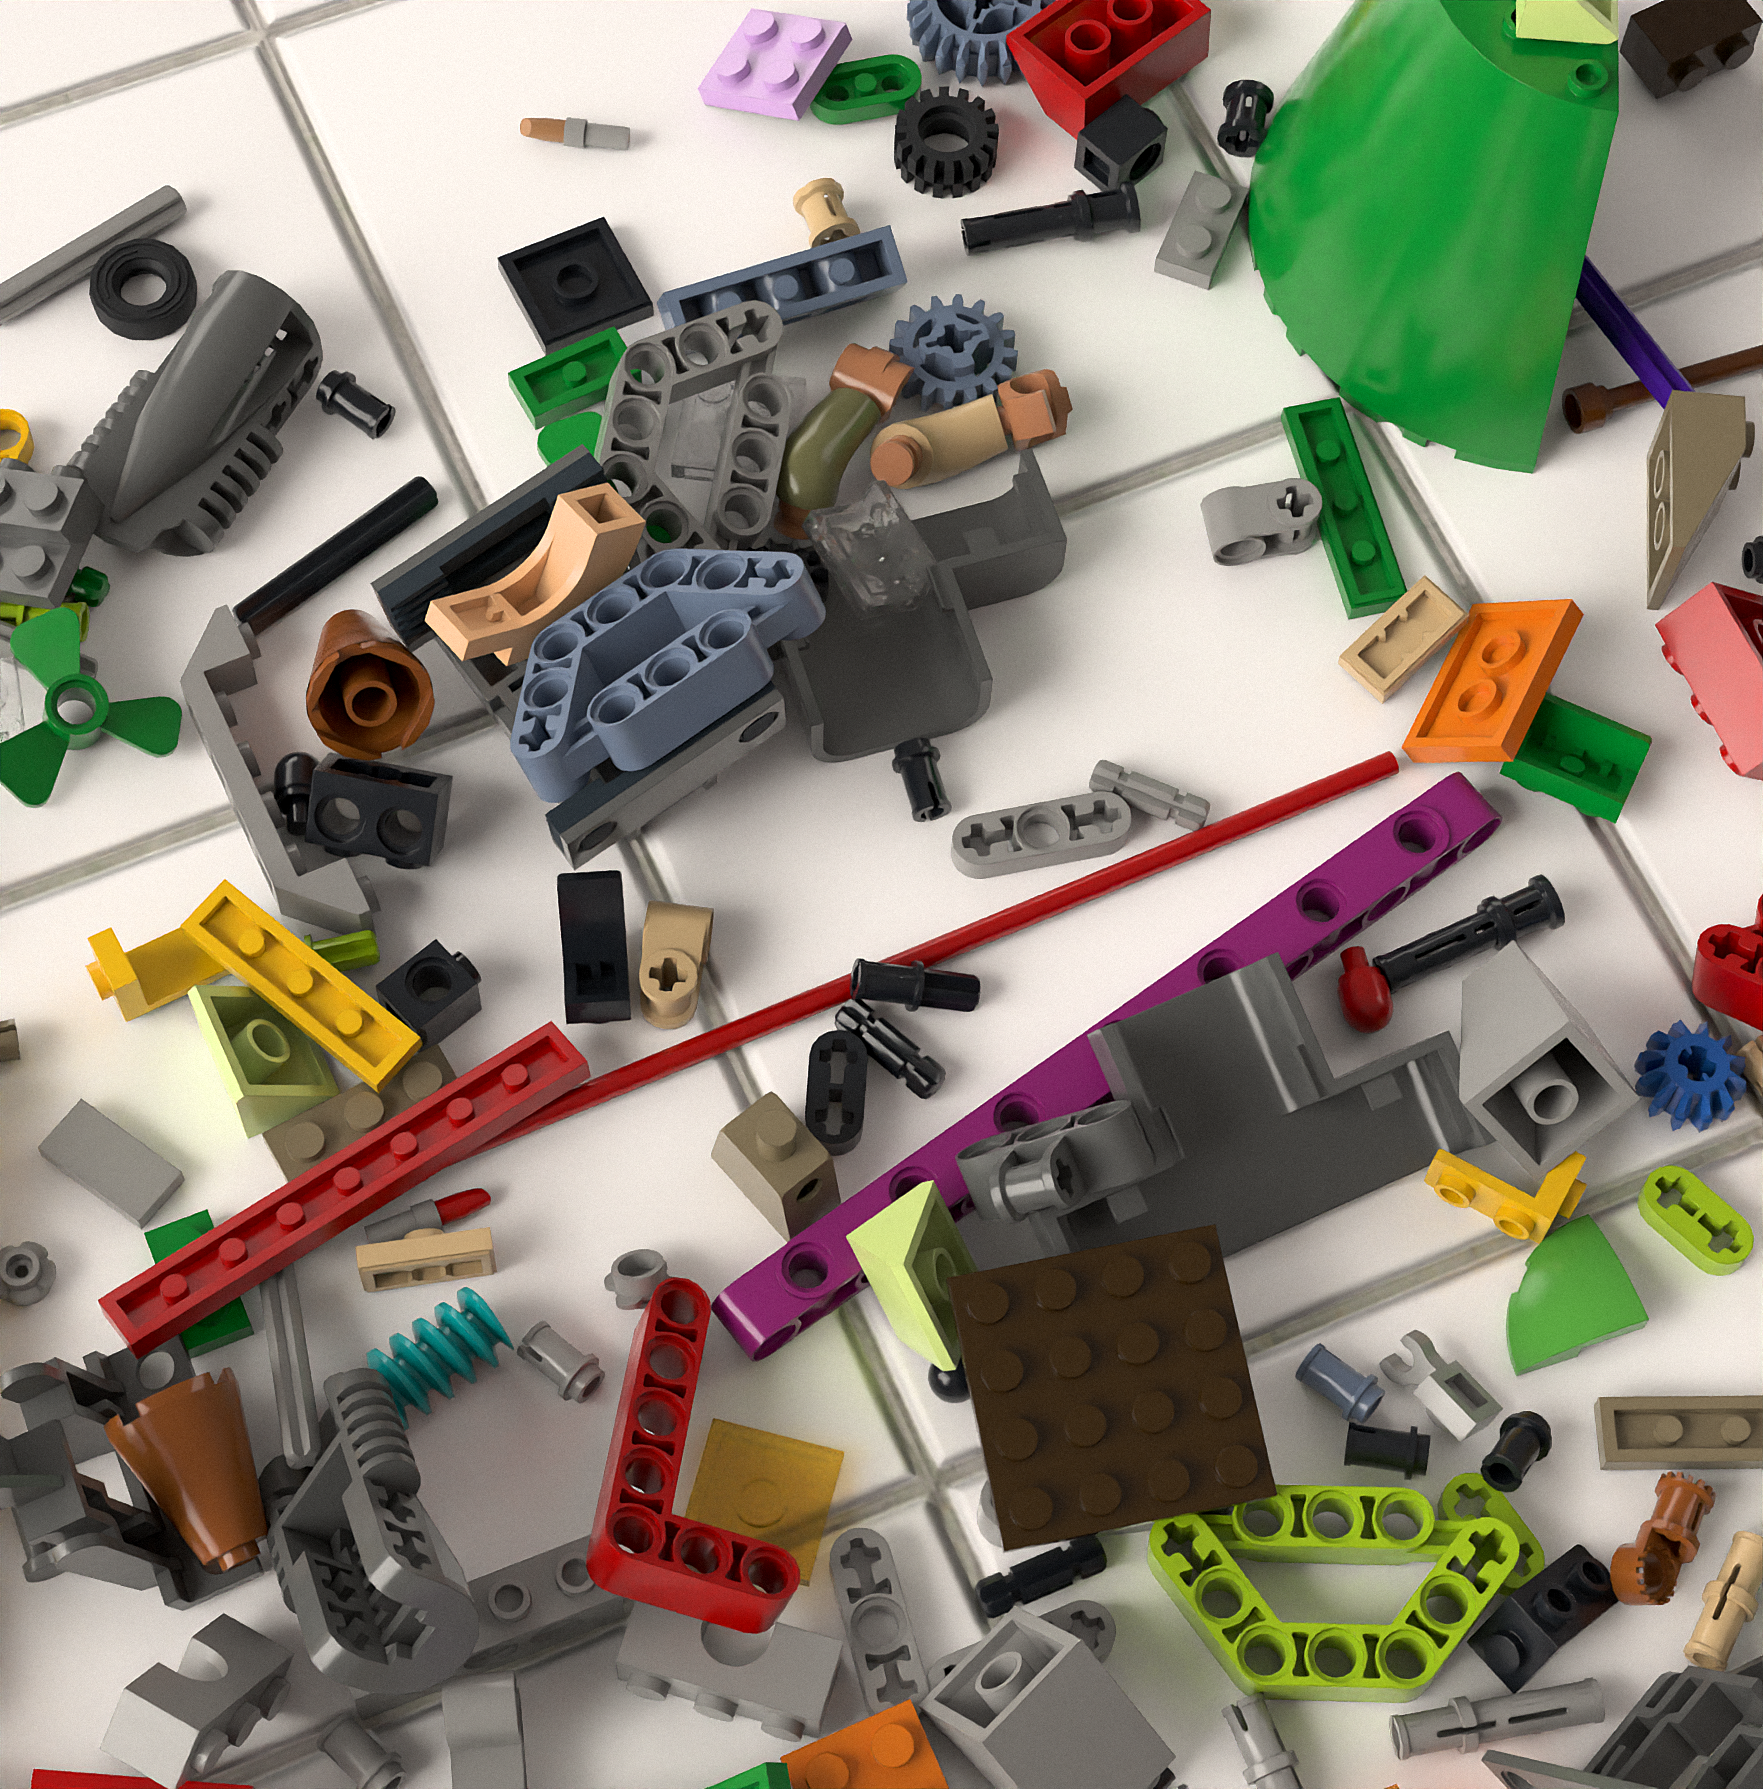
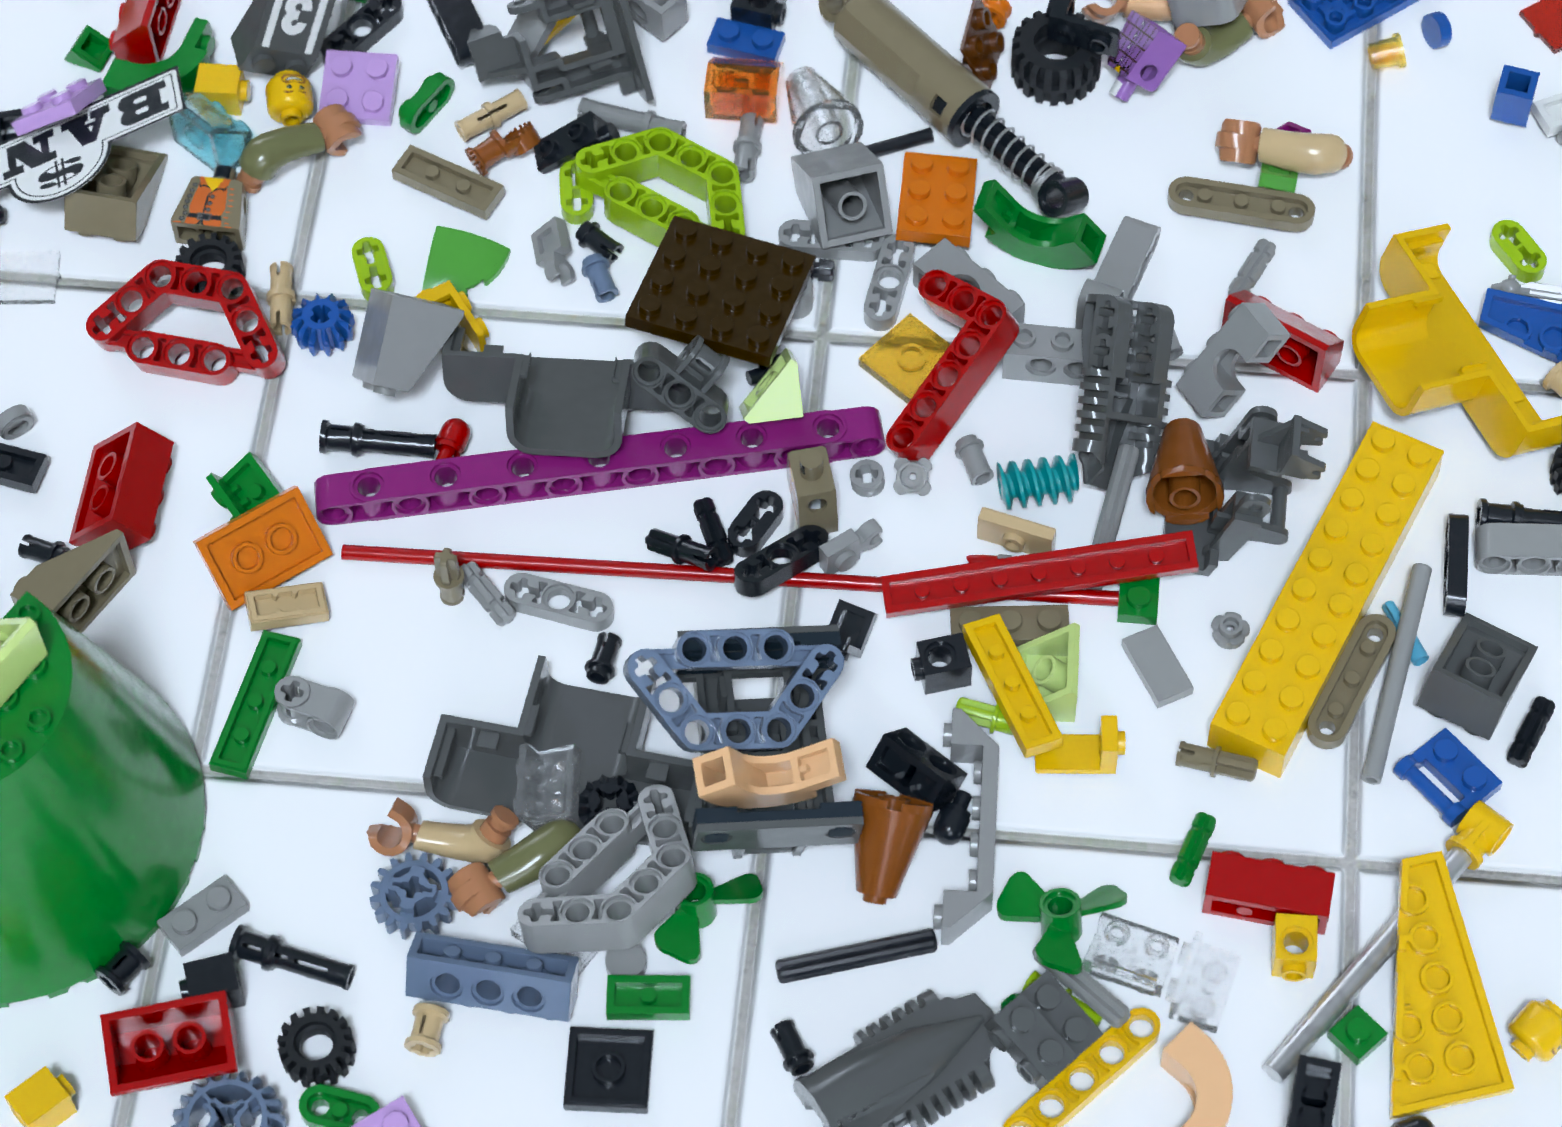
camera: 145 degrees left, 5 degrees down
tan piece [639,900,714,1029] -> none
black pin [1480,1411,1552,1493] -> none
none -> dark tan axle [433,547,465,606]
none -> black beam [734,525,829,597]
none -> light grey plate [819,518,883,574]
none -> light grey bush [849,459,885,498]

